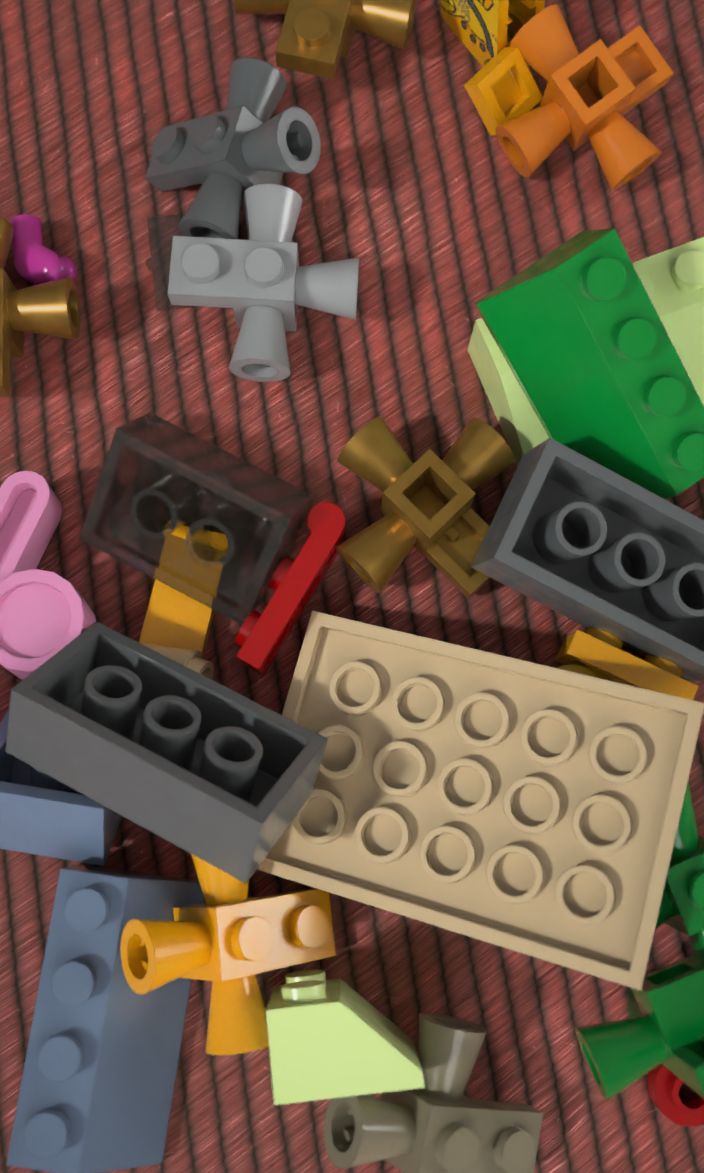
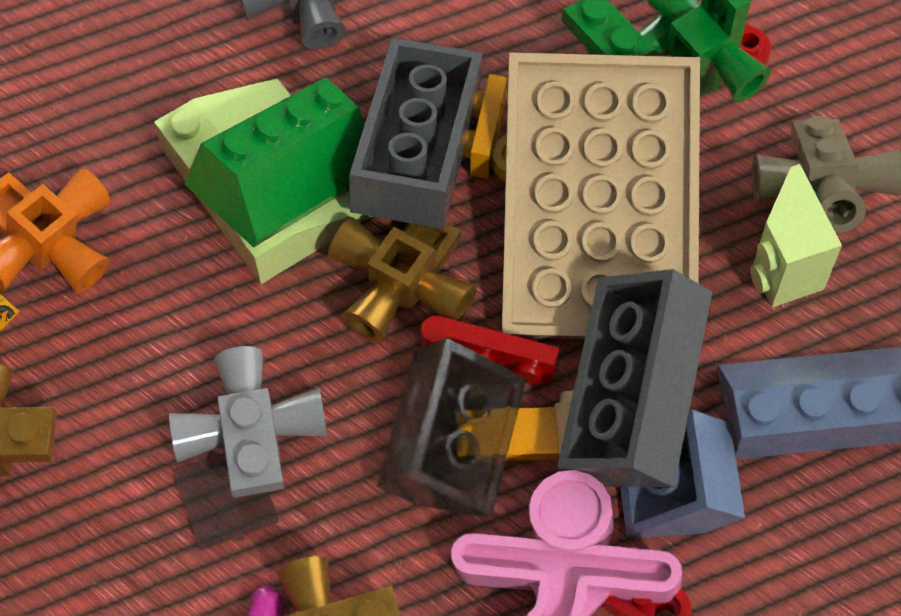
camera: 100 degrees left, 15 degrees down
light orange brick [120,854,336,1055] -> none
dark grey brick [145,57,321,239] -> none
light orange plate [464,46,542,136] -> none

